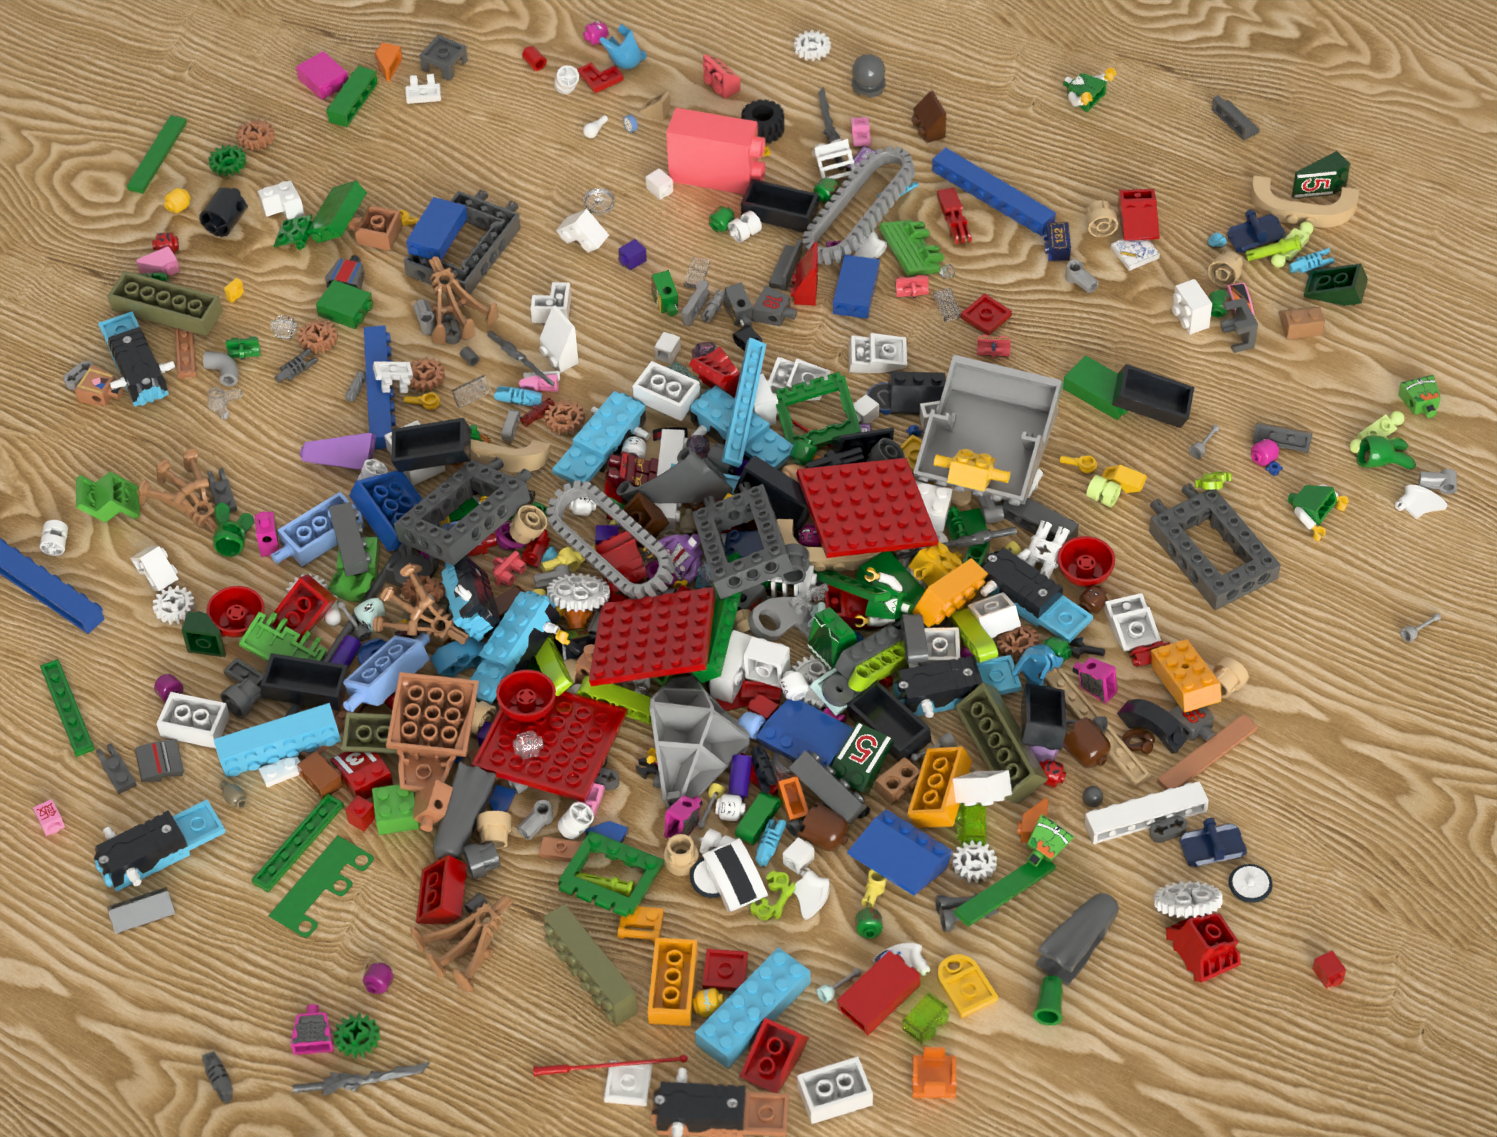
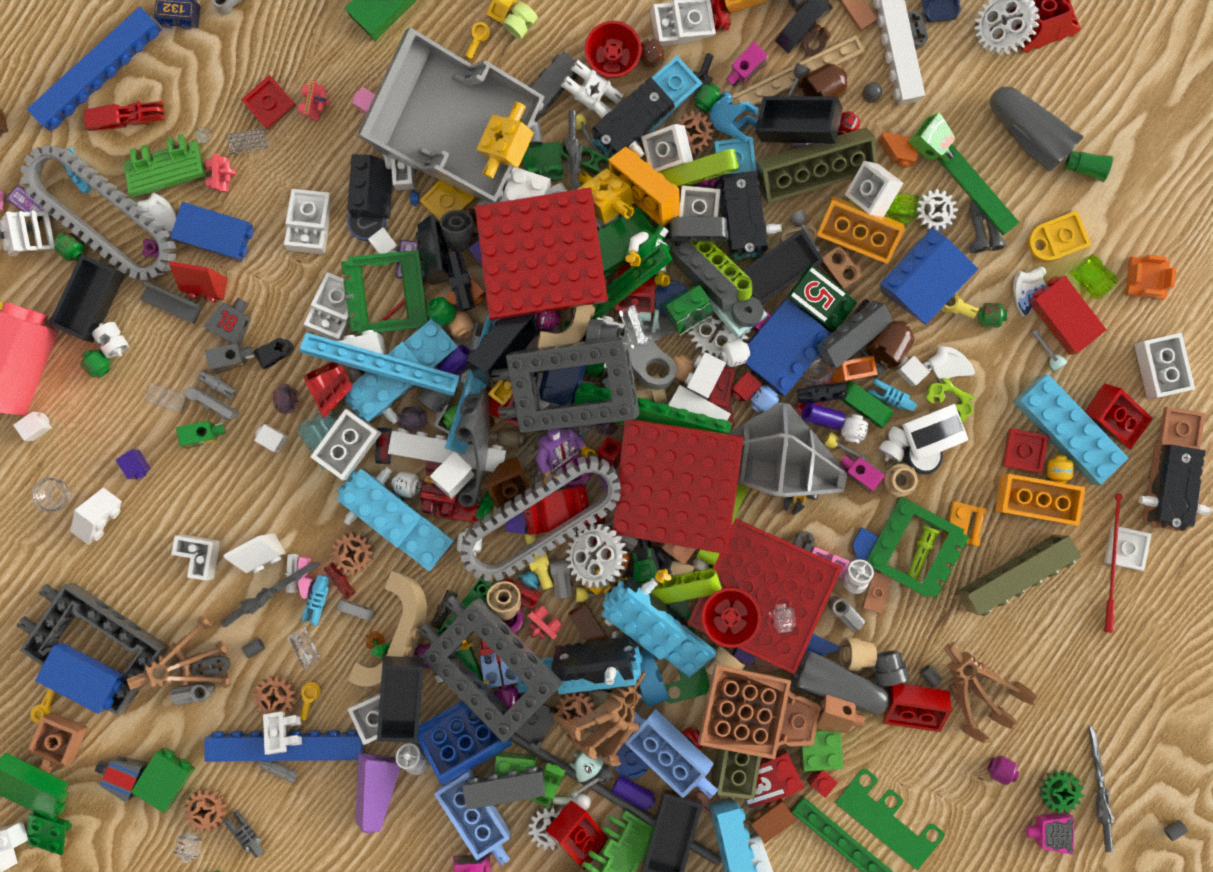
camera: 90 degrees left, 35 degrees up
none -> white piece [430,452,475,499]

